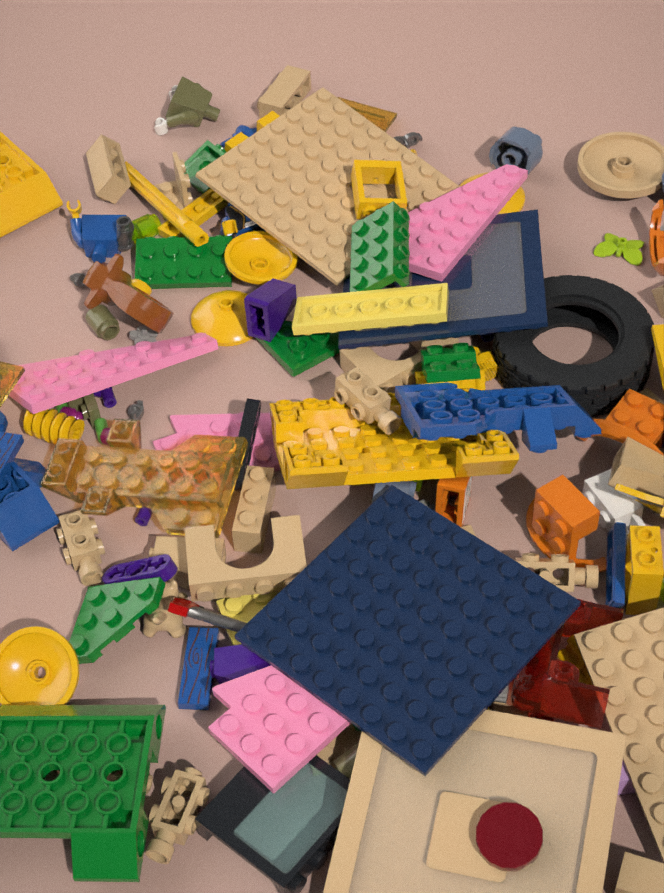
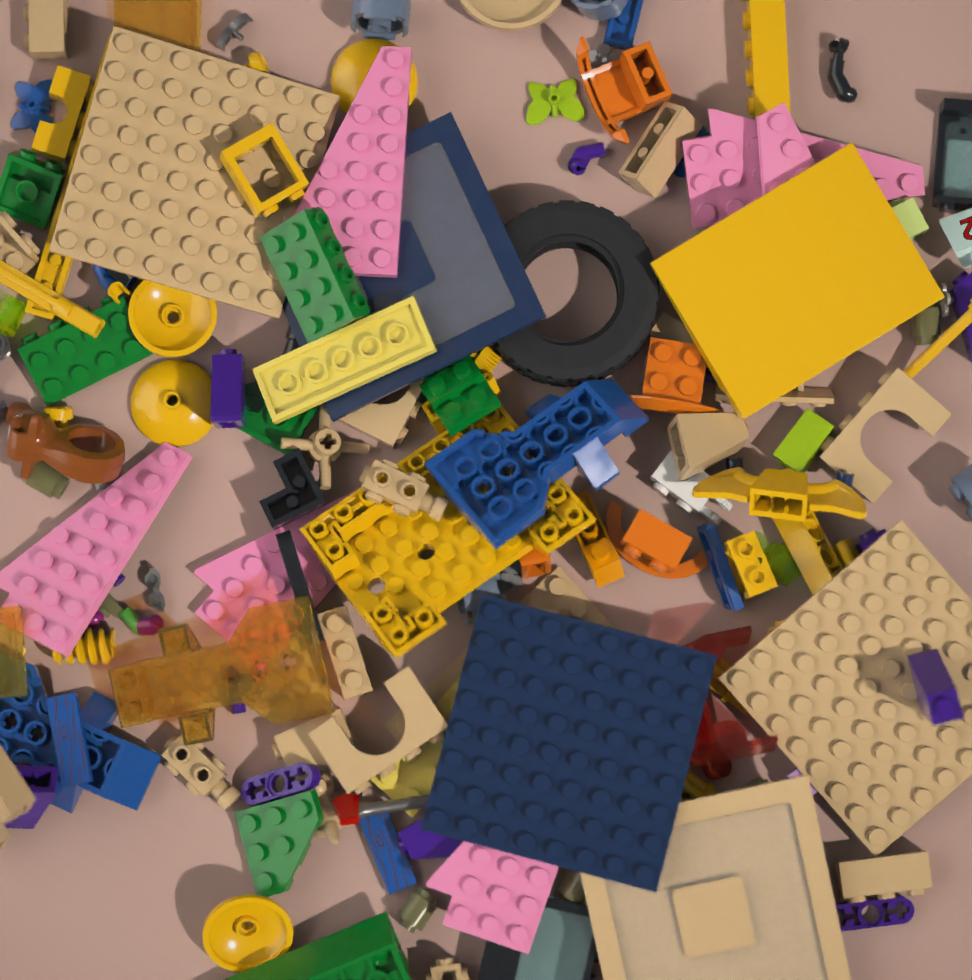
camera: 30 degrees left, 35 degrees up
dark red tile [476,802,543,872] -> none
tan brick [515,553,599,592] -> none
none -> black brick [259,448,327,530]
none -> tan bar [280,403,369,490]
none -> olive brick [397,886,439,933]
none -> dark purple arm [568,142,605,176]
none -> light orange slope [575,491,625,588]

